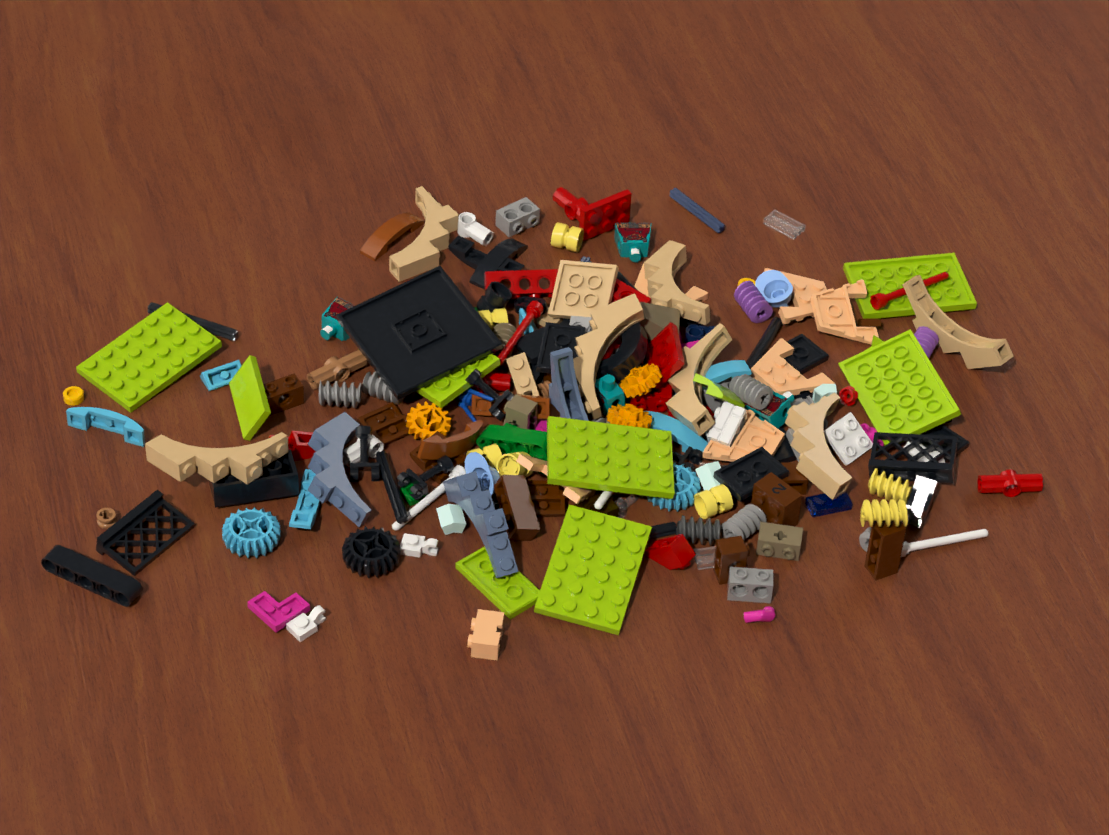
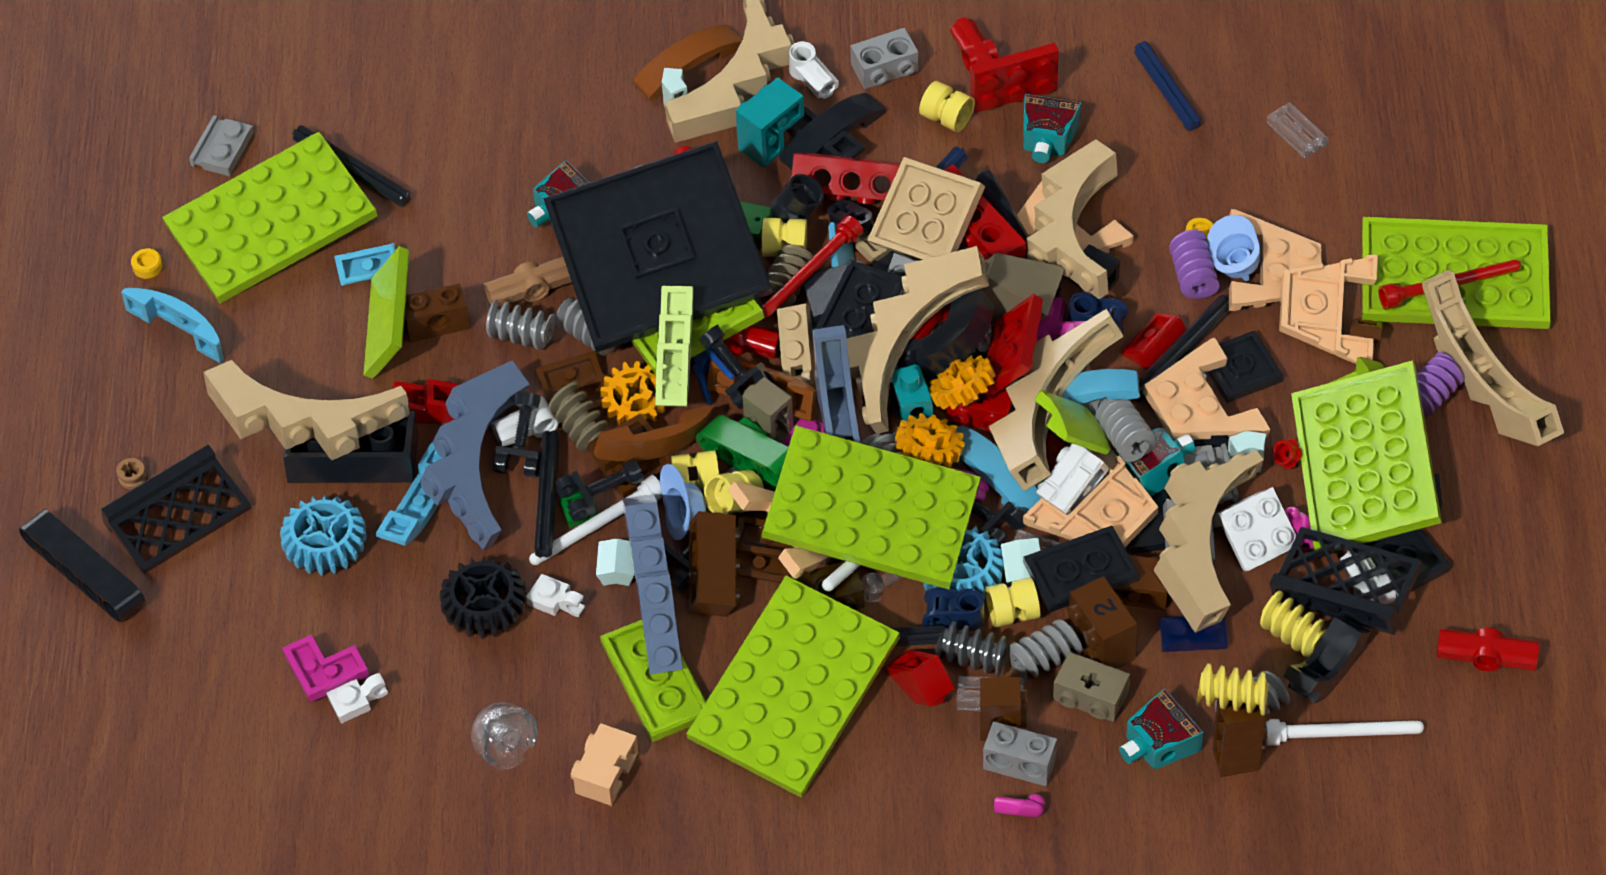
camera: 20 degrees right, 10 degrees up
none -> light grey plate [189,115,254,176]
none -> clear cylinder [470,702,538,770]
none -> dark tan piece [548,381,607,452]
none -> yellowish green slope [655,286,694,407]
none -> light aqua piece [662,68,688,107]
none -> teal brick [736,78,804,168]
none -> dark blue piece [922,588,985,631]
none -> torso [1119,689,1203,769]
none -> red slope [1121,313,1186,369]

